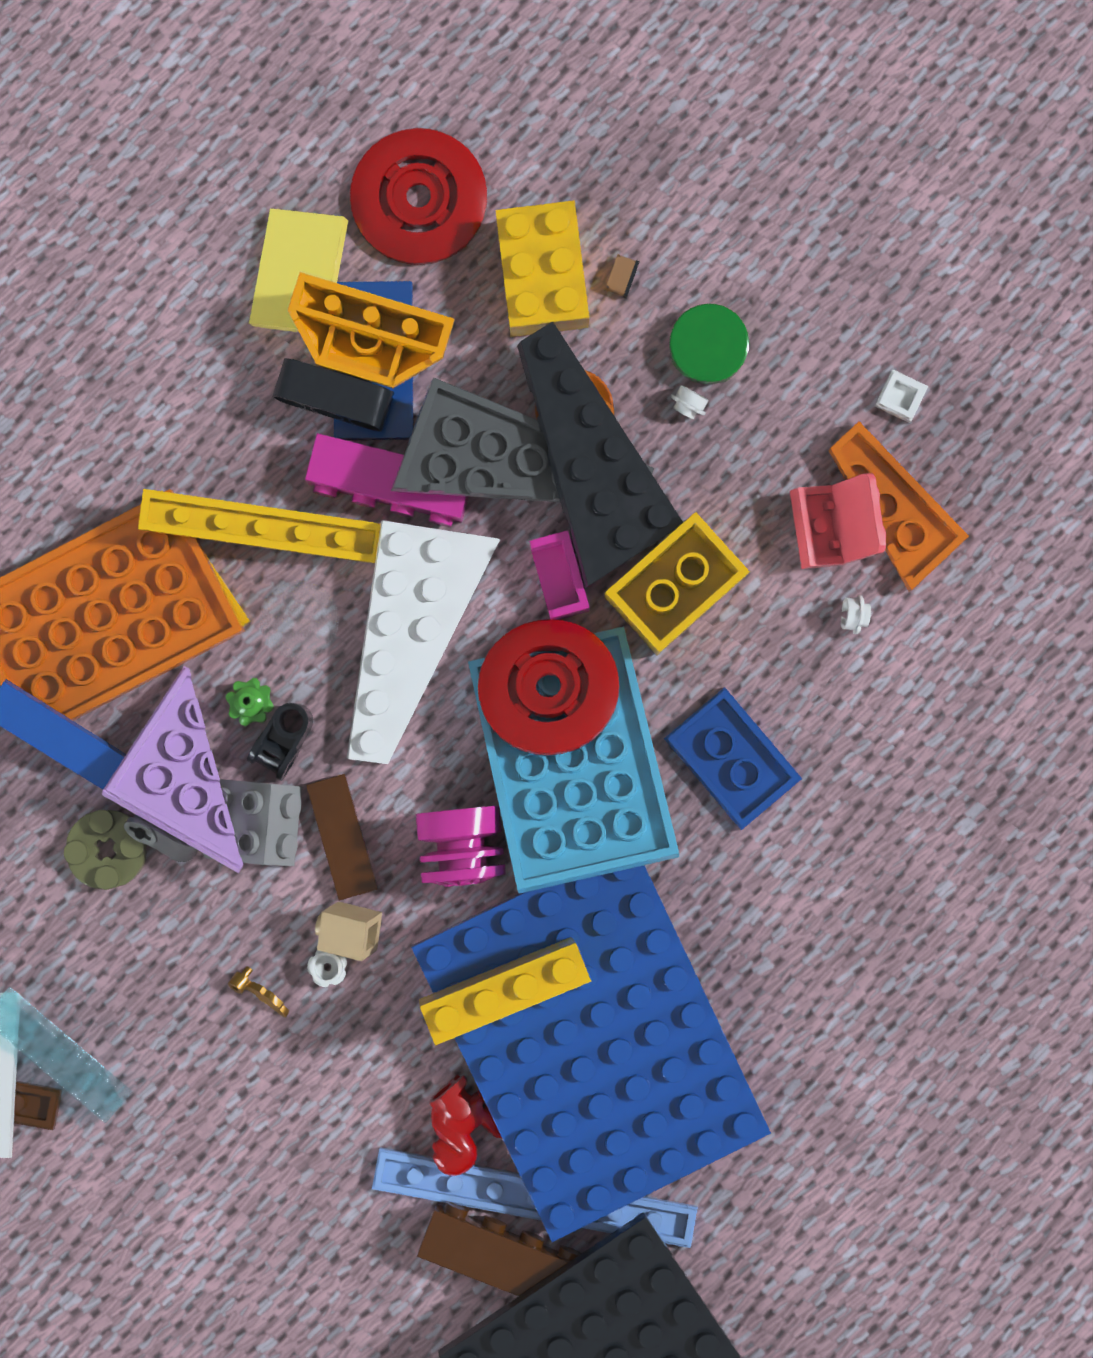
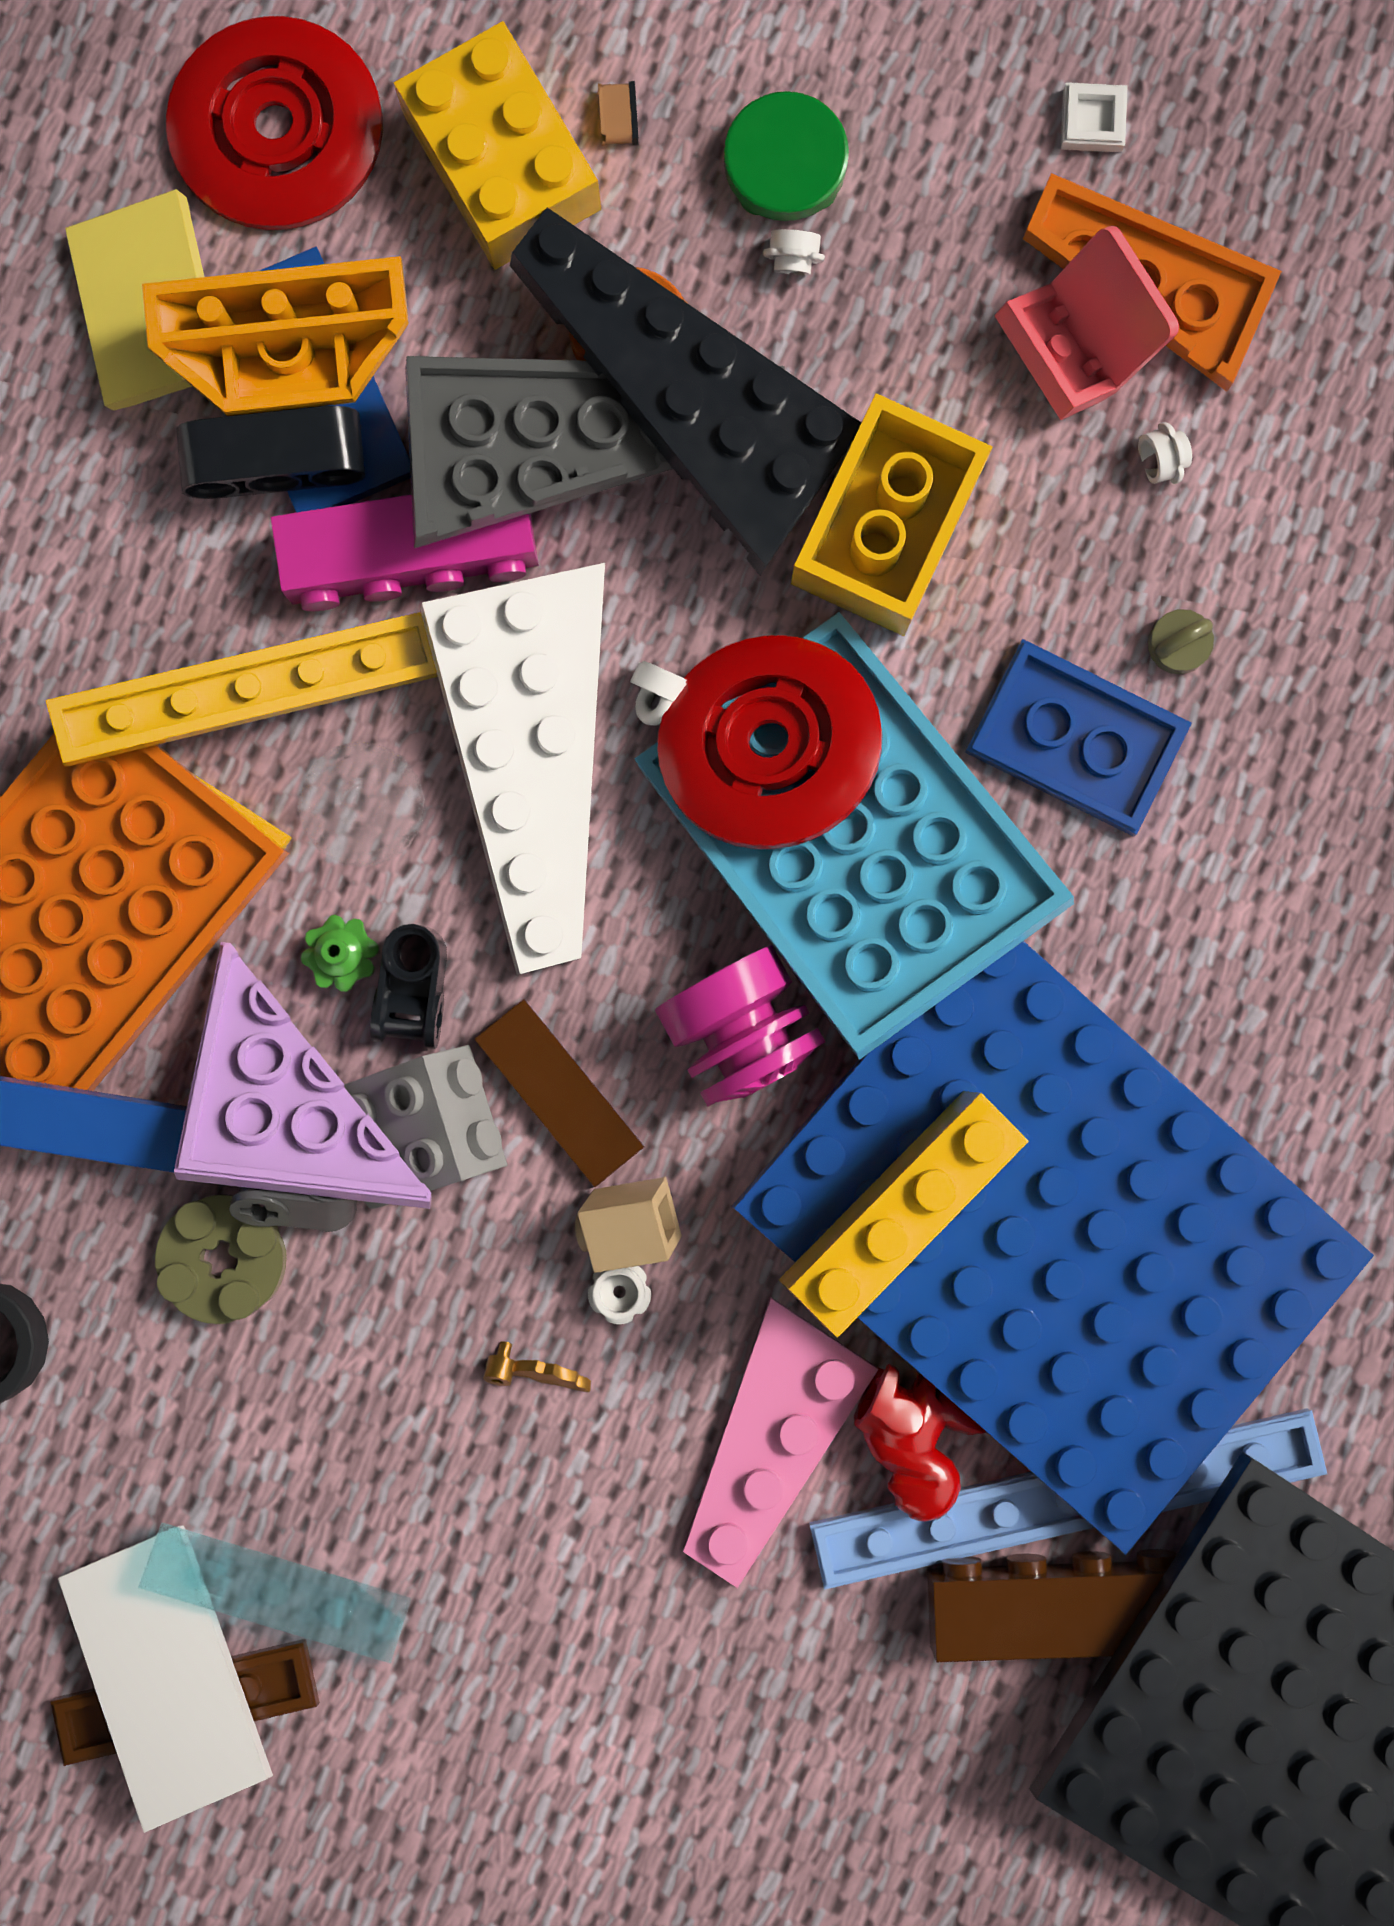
camera: 20 degrees left, 0 degrees up
dark pink panel [529,530,590,620] -> none
none -> white tile [630,660,687,726]
none -> bright pink wing [683,1297,878,1588]
none -> olive tile [1148,609,1214,675]

